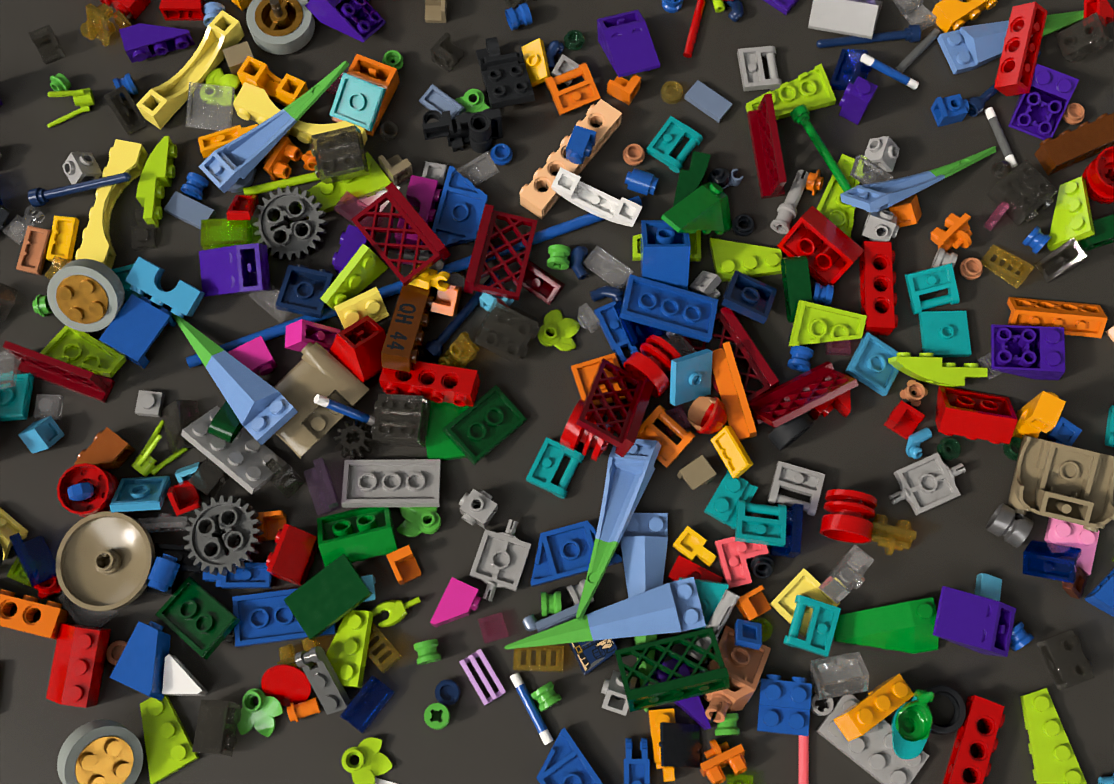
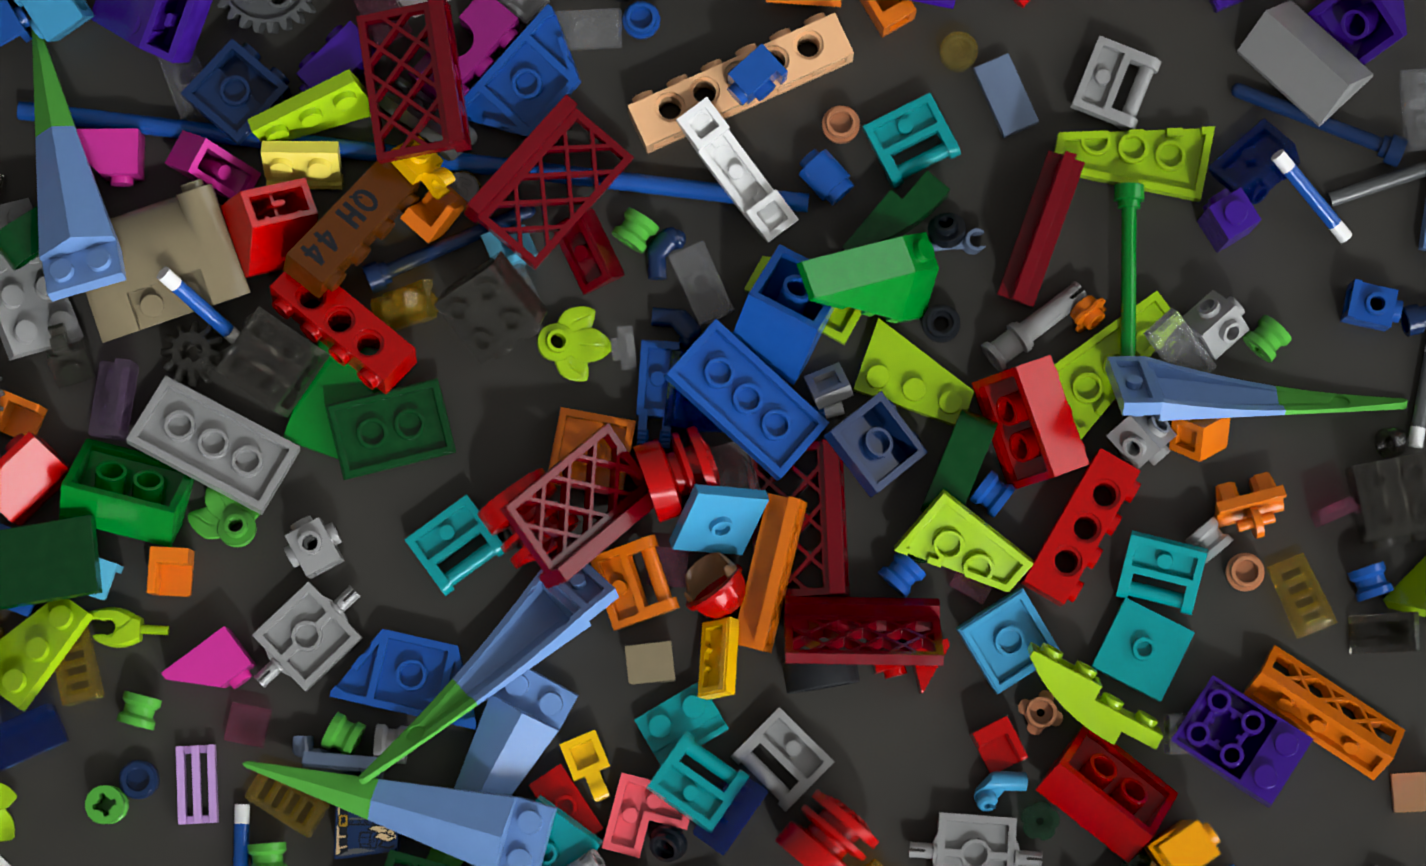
camera: 30 degrees right, 10 degrees up
none -> bright green wheel [1242,314,1292,363]

